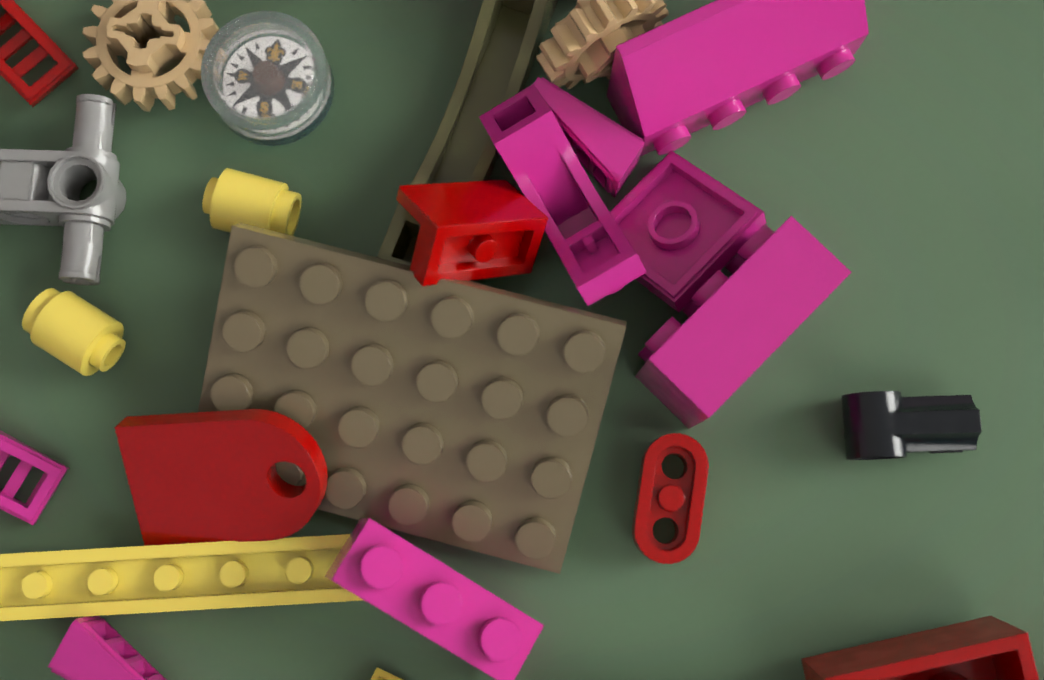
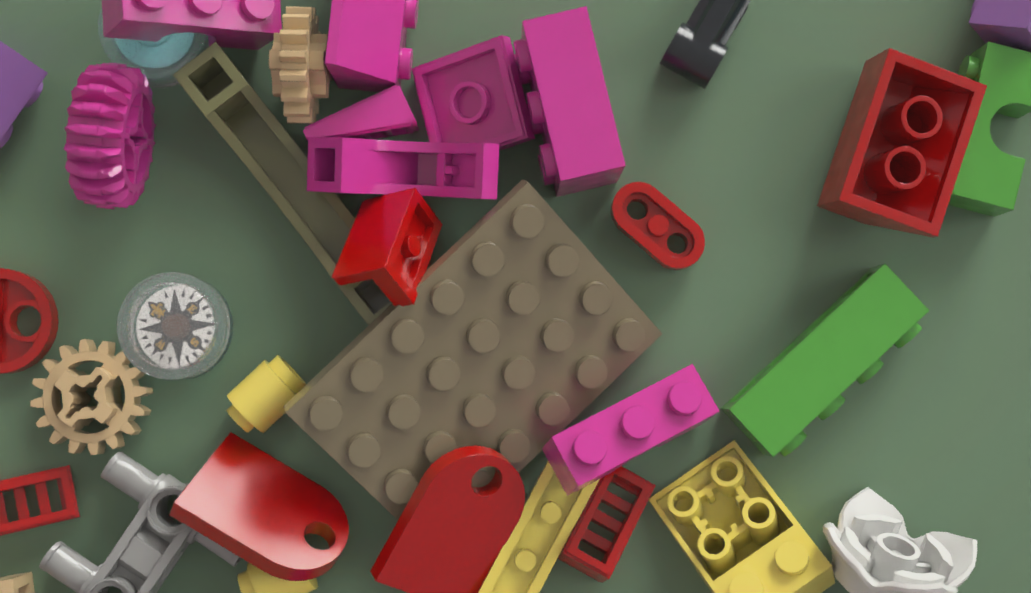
camera: 65 degrees left, 5 degrees up
none -> red tile [169,432,349,581]
none -> red slope [557,466,656,583]

